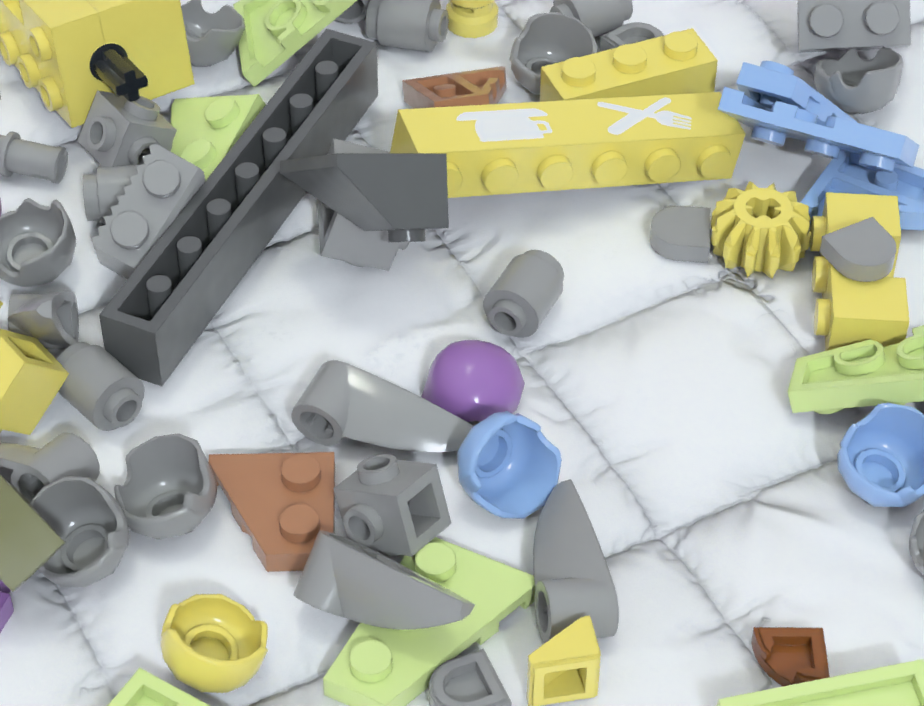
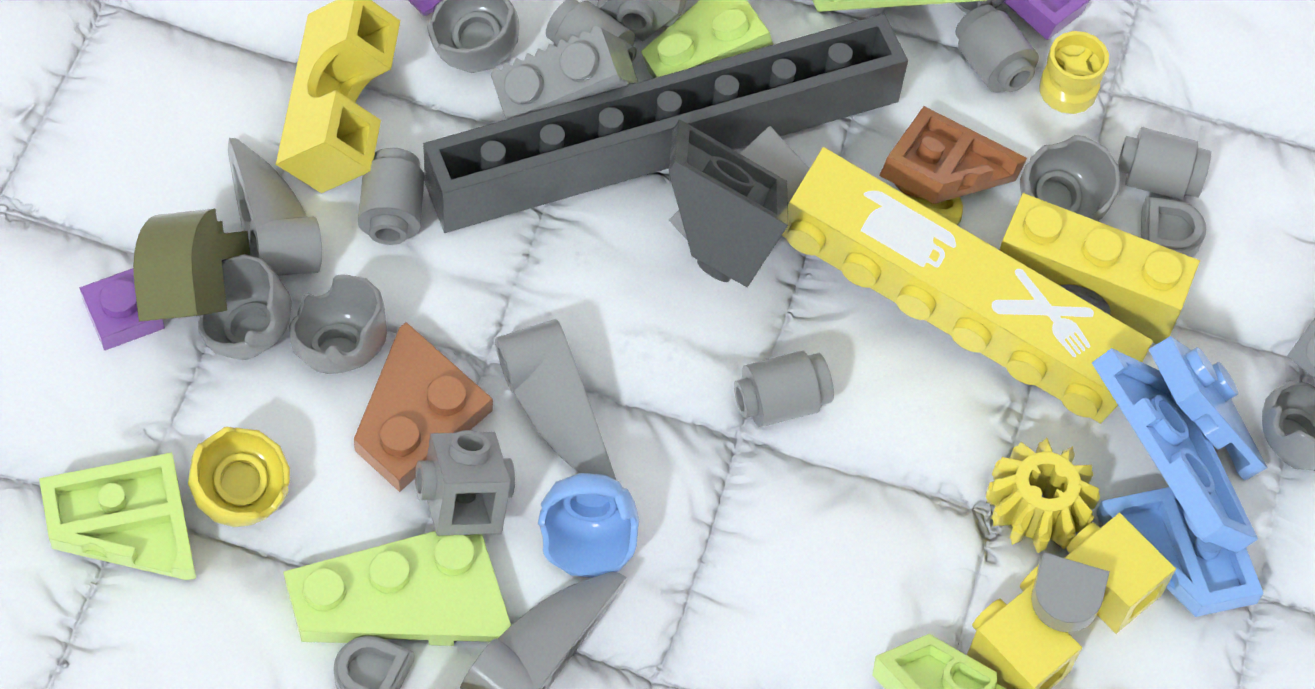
camera: 40 degrees right, 15 degrees up
light grey piece [7,291,79,349] -> none
light grey piece [293,530,475,630] -> none
medium lavender hair [421,340,525,422] -> none
light grey tile [650,206,710,263] -> none

